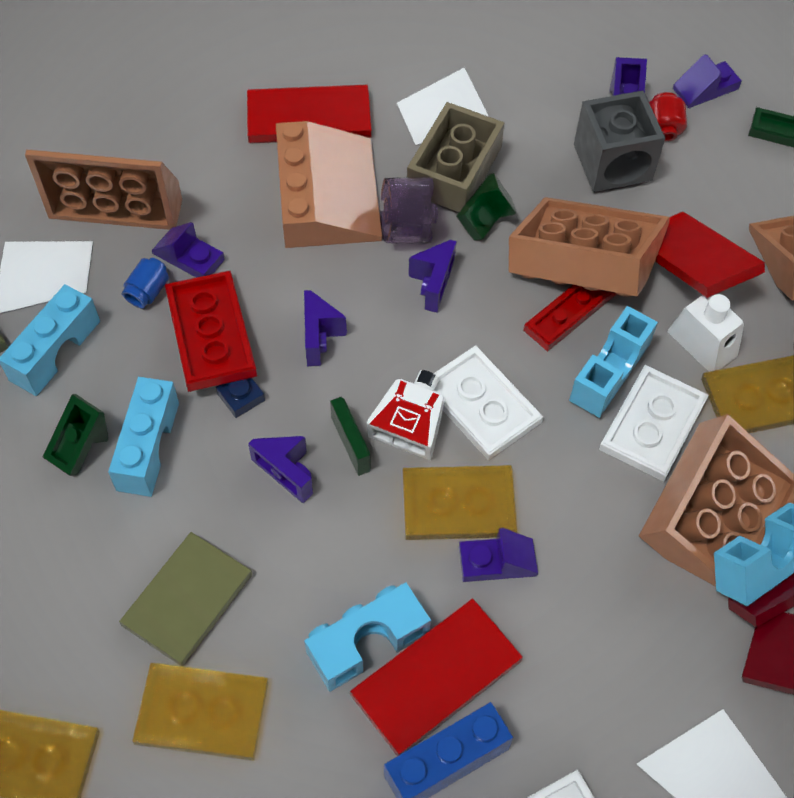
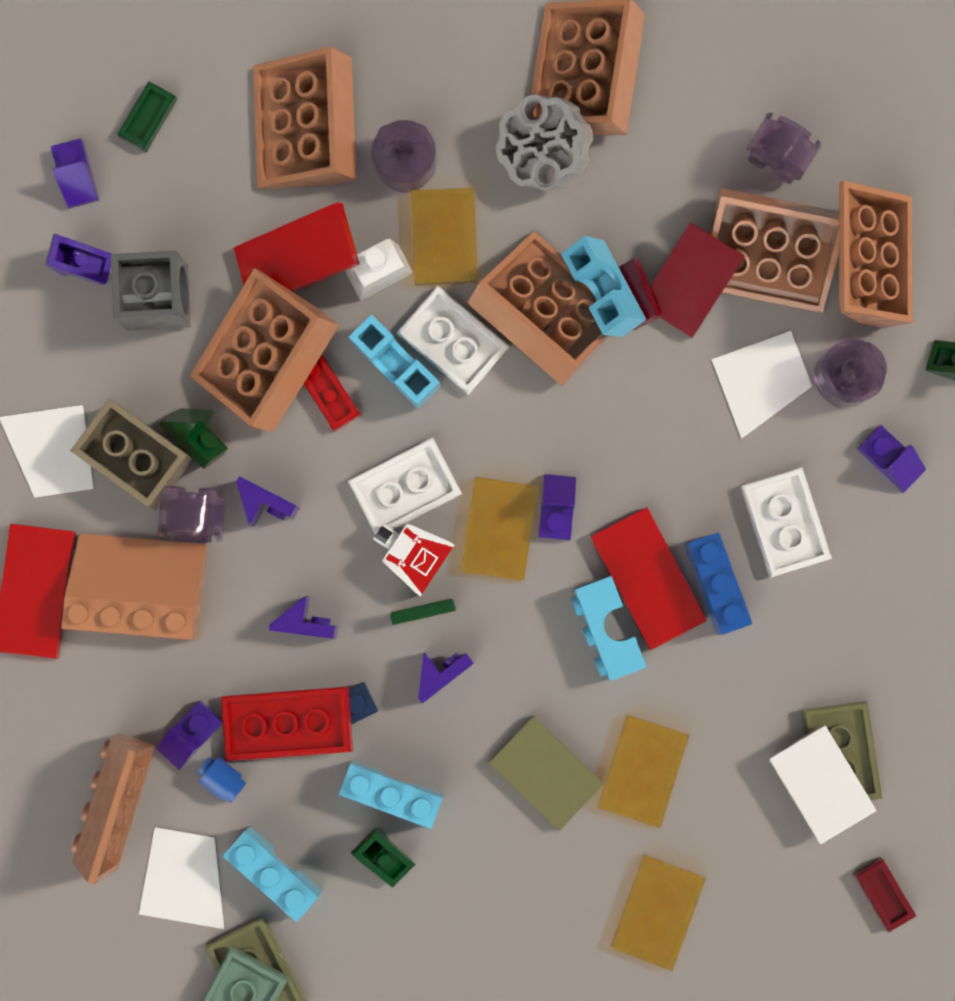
camera: 75 degrees left, 25 degrees up
red head [649,92,687,141] -> none

